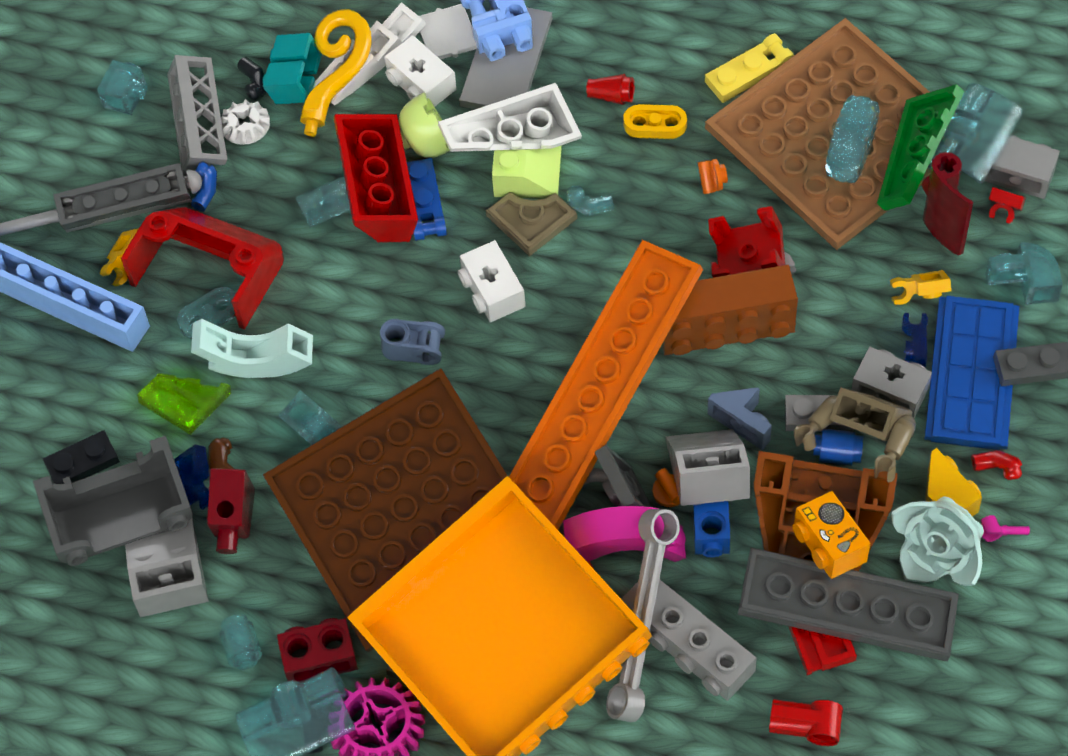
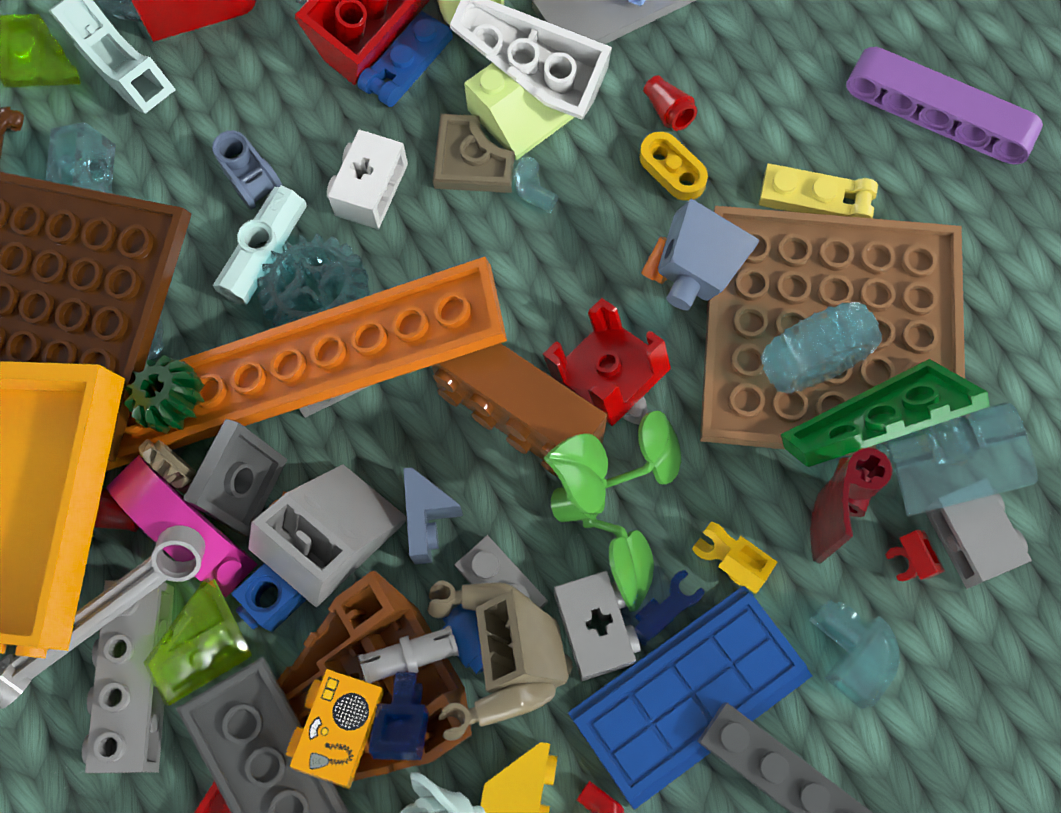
camera: 45 degrees right, 10 degrees up
none -> dark green gear [124,355,205,434]
none -> dark tan gear [138,439,197,494]
none -> clear neon green wing [143,578,252,706]
none -> light aqua piece [213,185,307,305]
none -> clear light blue gear [257,233,370,327]
none -> light grey pin [358,626,459,684]
none -> clear blue plate [368,672,429,760]
none -> bright green plant [544,410,681,612]
none -> sand blue torso [658,198,759,310]

